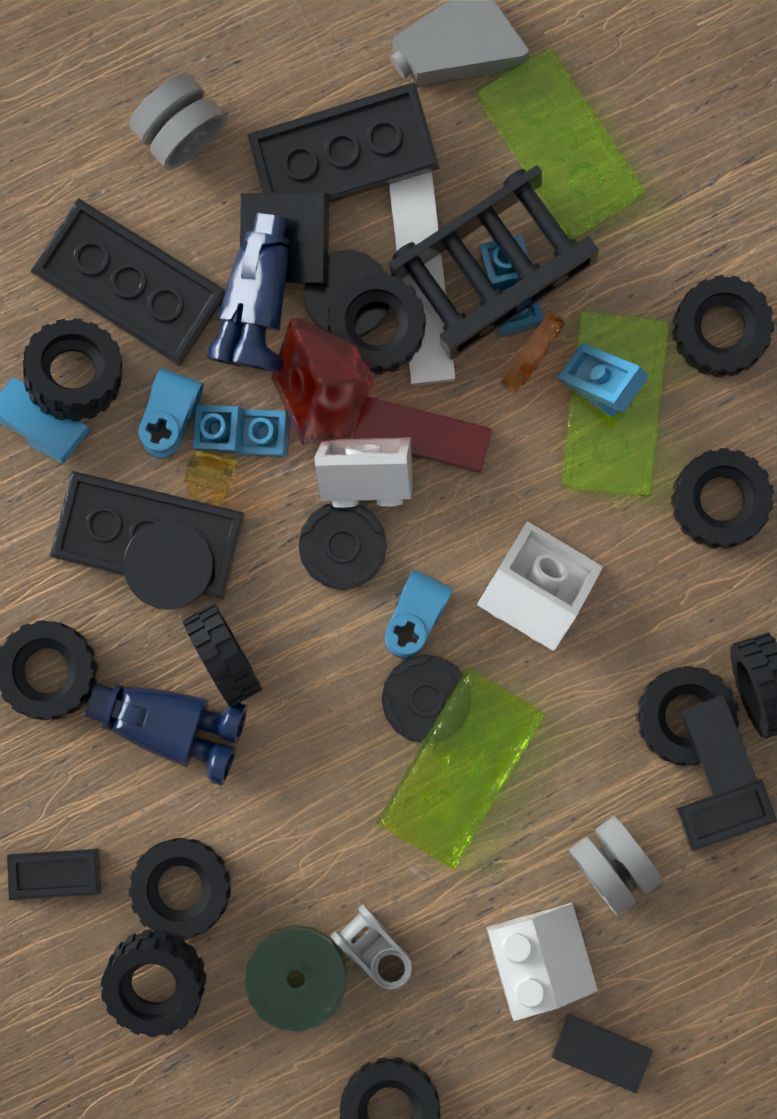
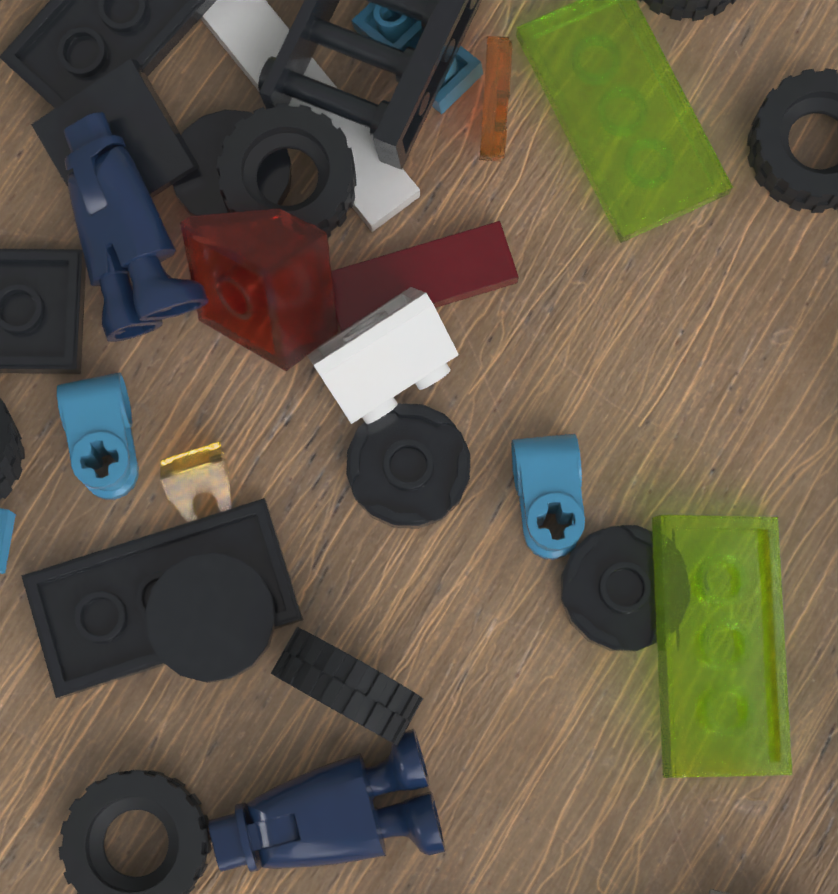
camera: 30 degrees left, 5 degrees down
dark azure slope [193,405,291,457] -> none
white slope [477,521,603,651] -> none
dark azure slope [557,342,649,417] -> none

